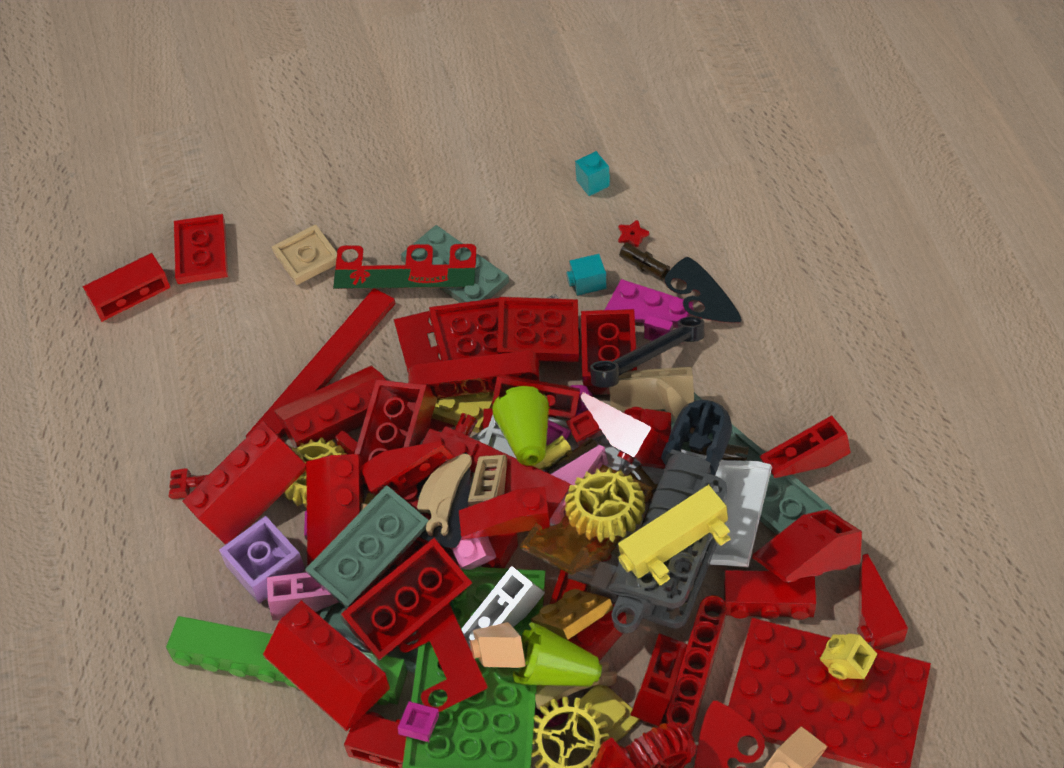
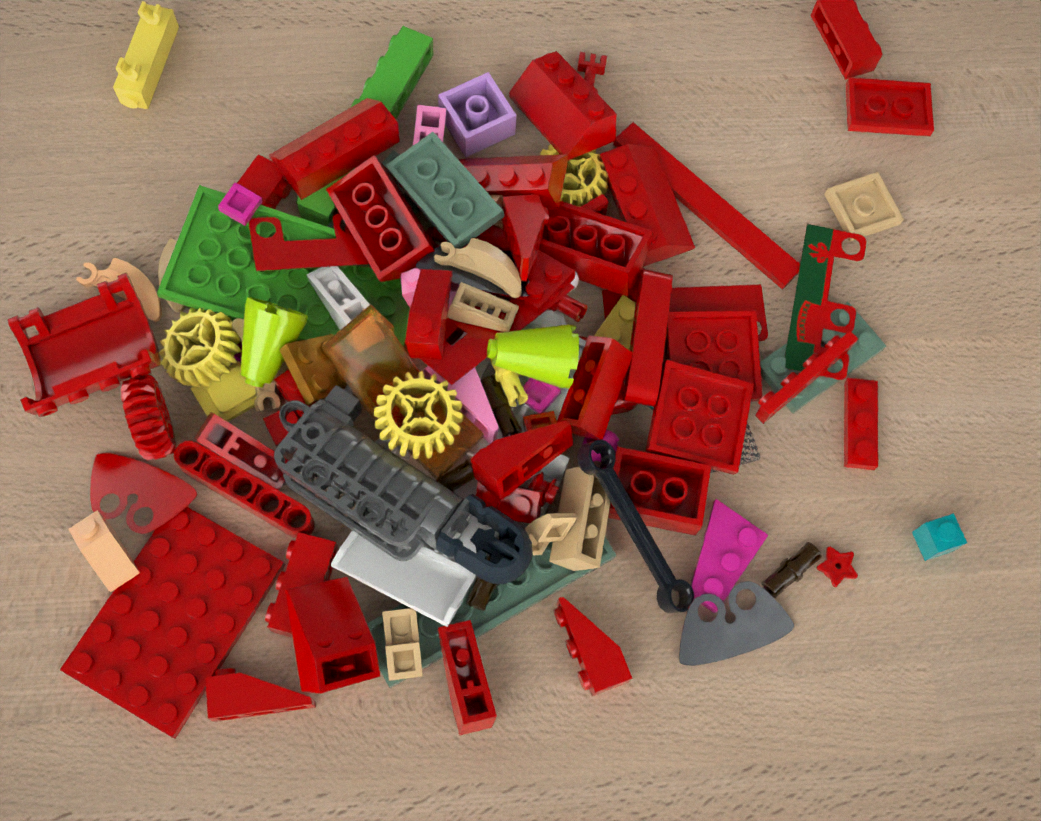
camera: 90 degrees right, 15 degrees up
light nougat slope [470,622,526,668] -> none
teal brick [566,254,607,296] -> none
light yellow brick [618,485,731,586] -> none
dark pink plate [644,315,673,341] -> none
light yellow brick [820,634,877,680] -> none
none -> red tile [263,410,299,448]
none -> tan slope [382,608,423,681]
none -> red slope [553,597,633,697]
none -> red plate [755,331,858,424]
none -> red plate [844,378,878,470]

